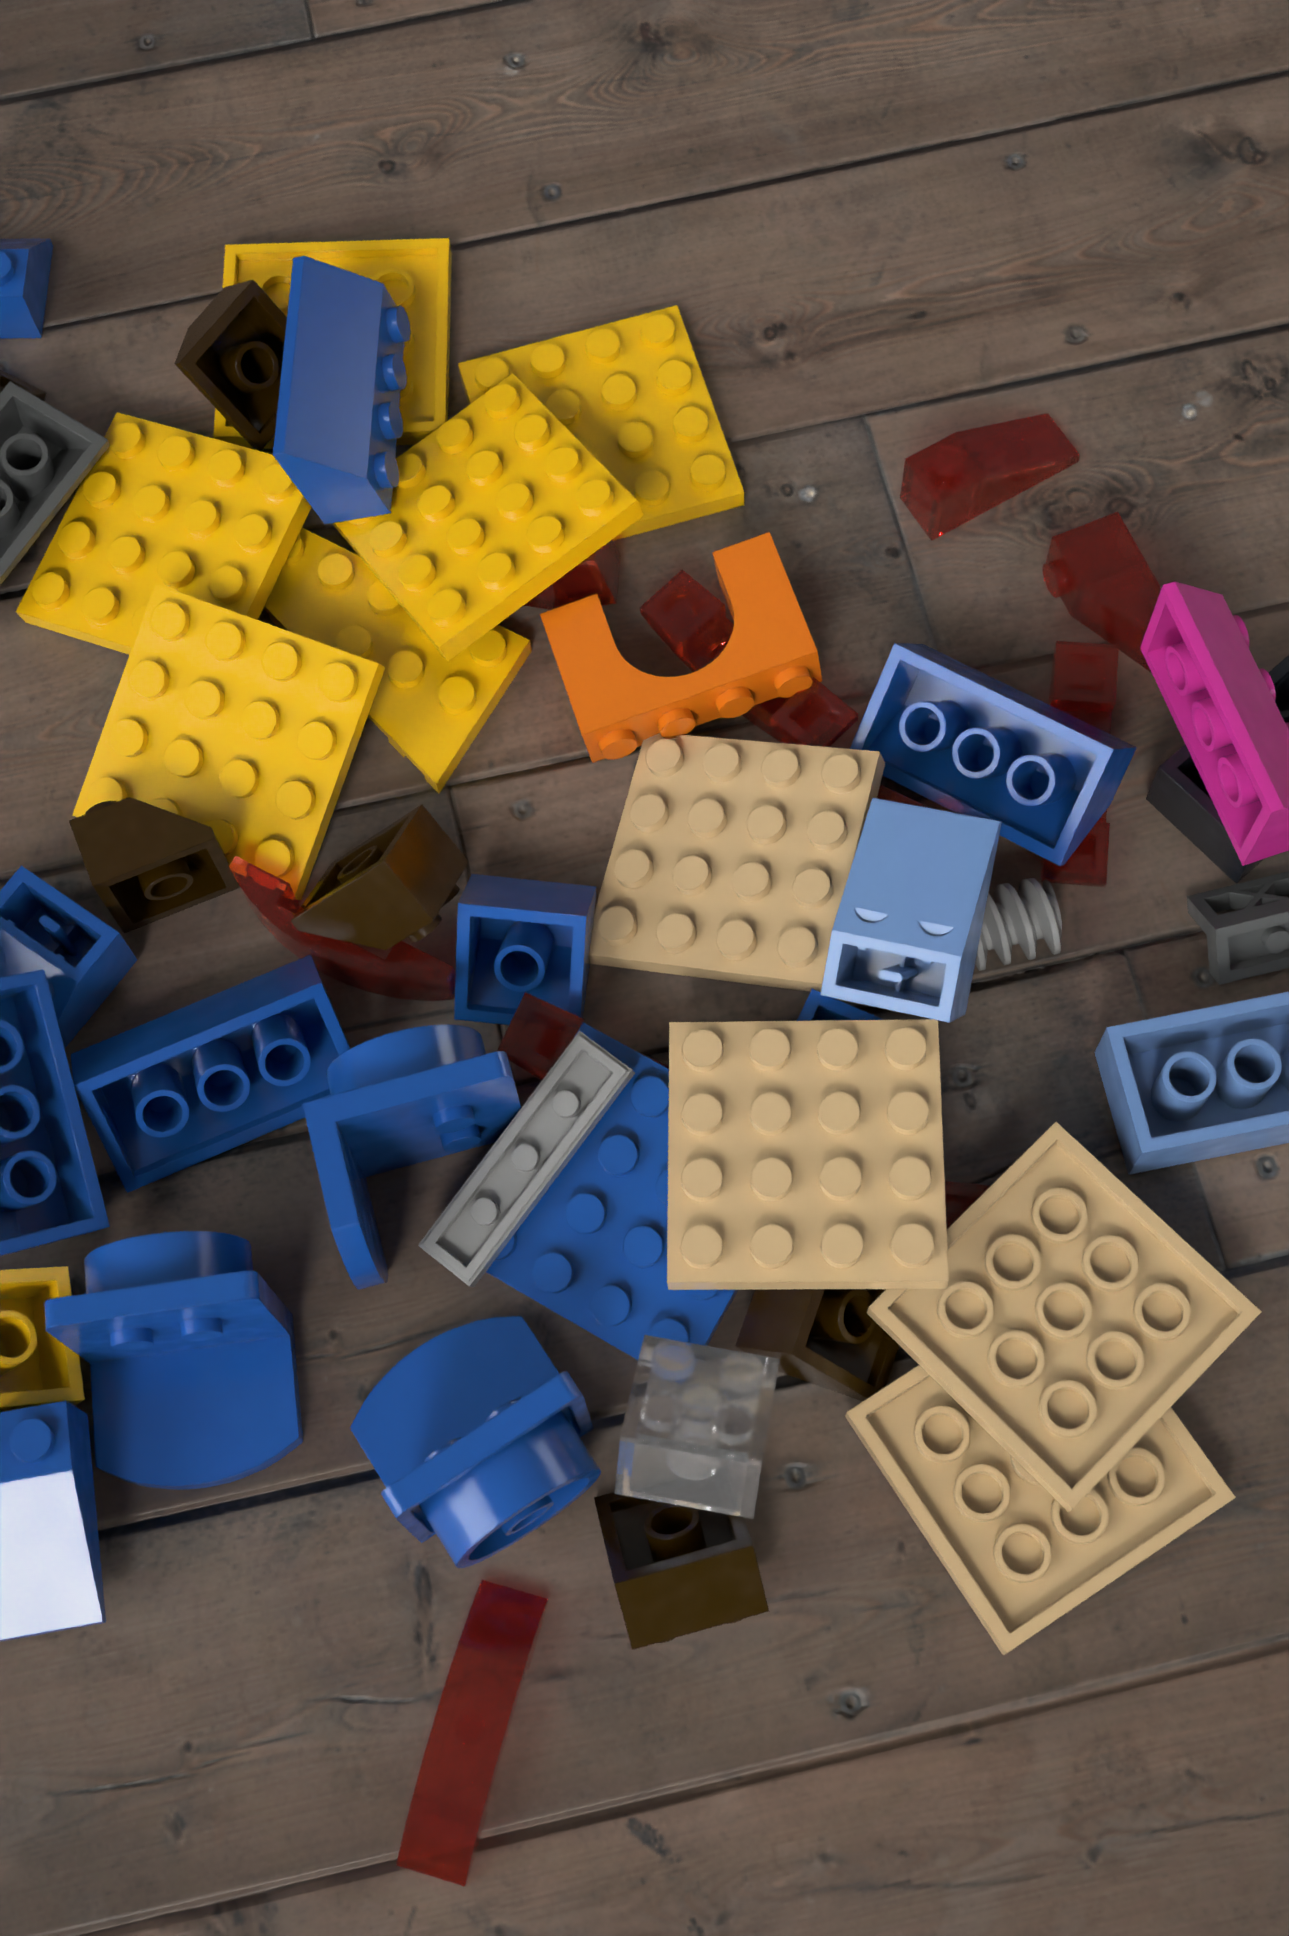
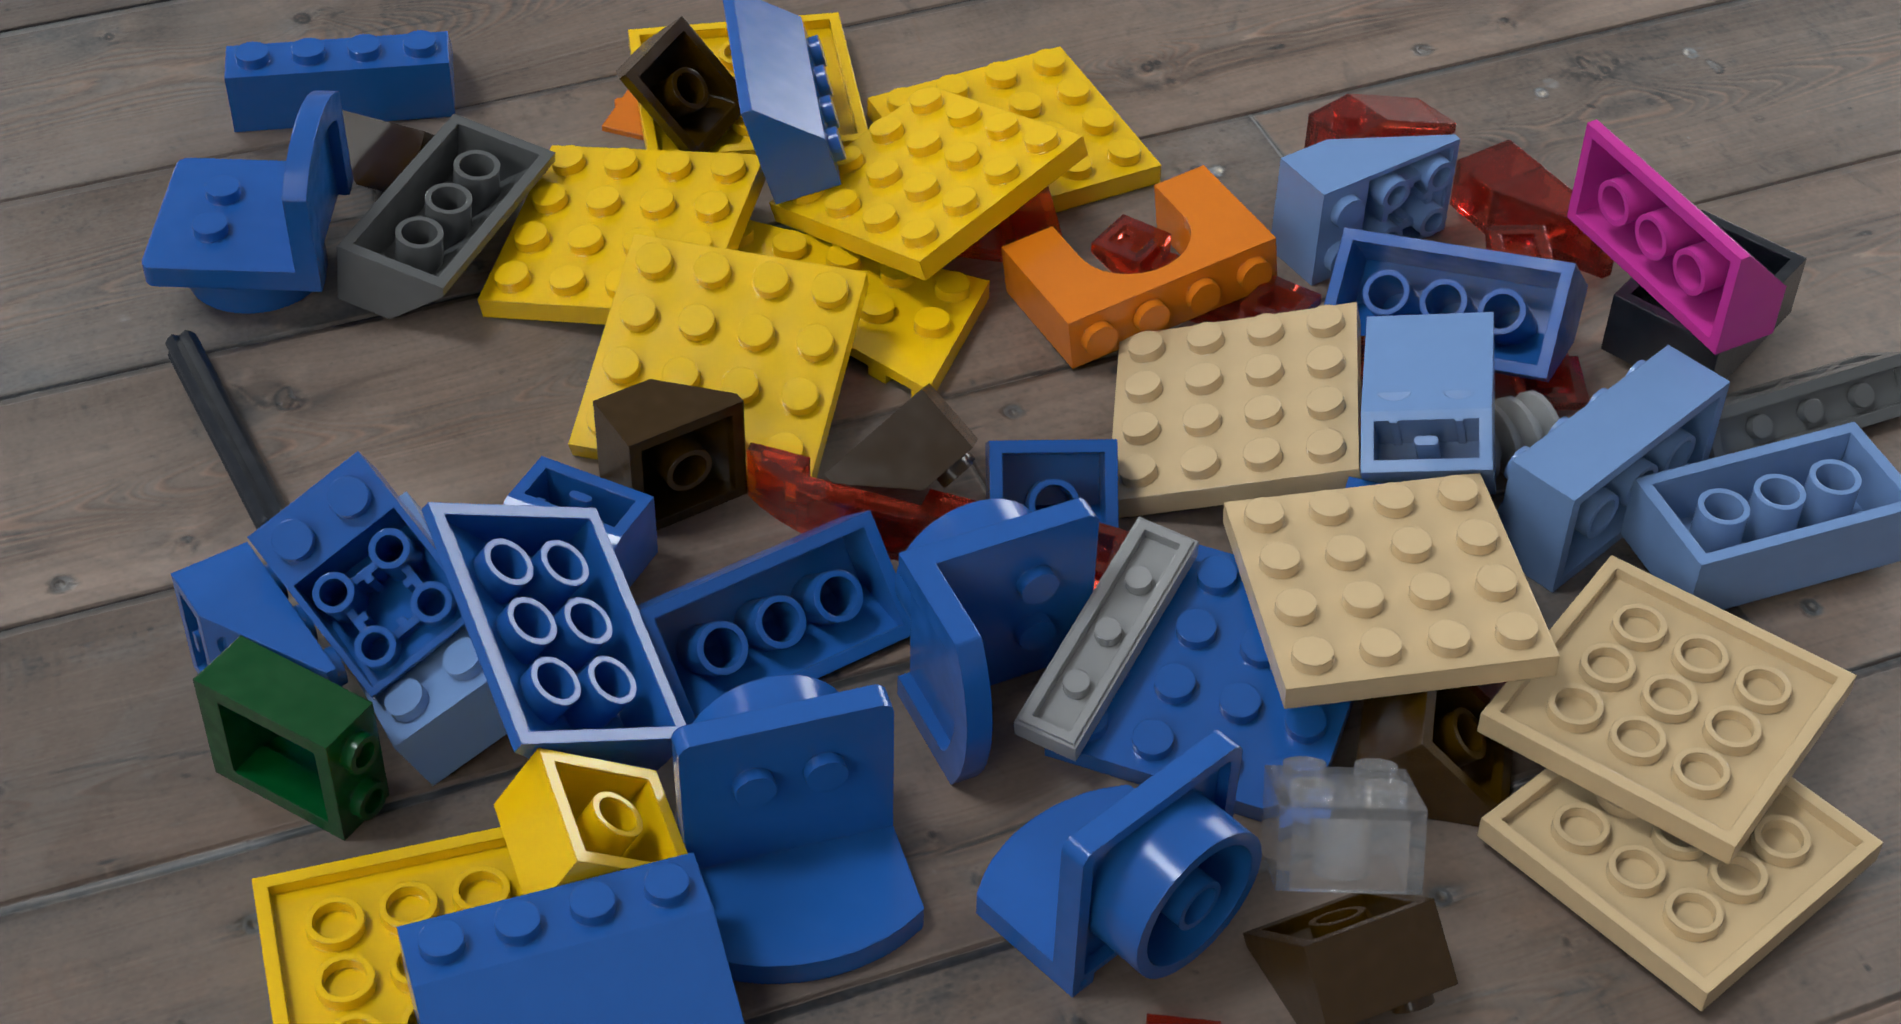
camera: 15 degrees left, 25 degrees down
none -> medium blue slope [1271,134,1460,286]
none -> medium blue brick [1497,345,1730,593]

